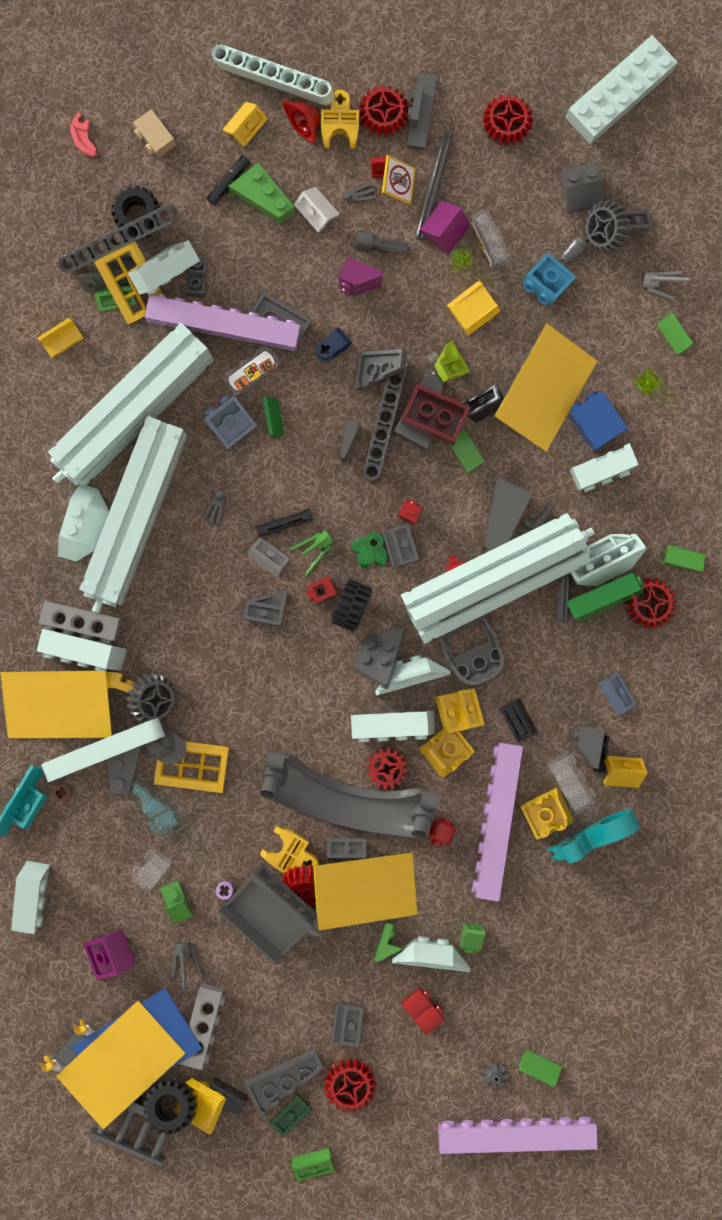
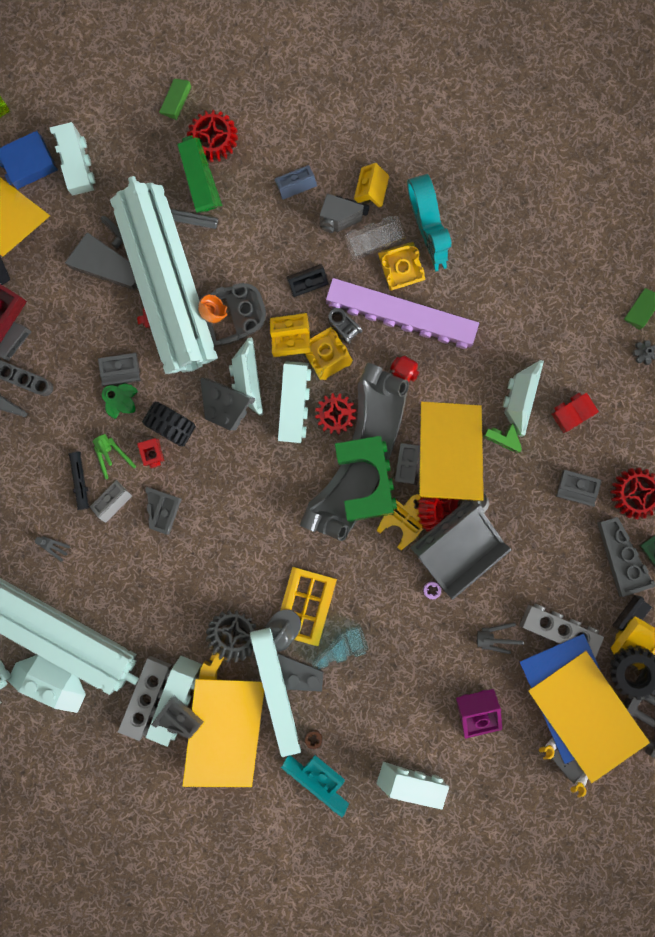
camera: 75 degrees left, 0 degrees up
clear brick [130,846,174,893] -> none
bright green slope [160,880,193,924] -> none
red brick [398,500,423,525] -> none
bright green slope [449,430,485,473] -> none
bright green slope [460,922,486,954] -> none
light aqua wedge [570,534,646,586] -> none
none -> dark grey wing [151,695,204,739]
none -> orange hair [198,294,228,323]
none -> dark grey piece [328,308,363,345]
none -> green arch [335,436,397,522]

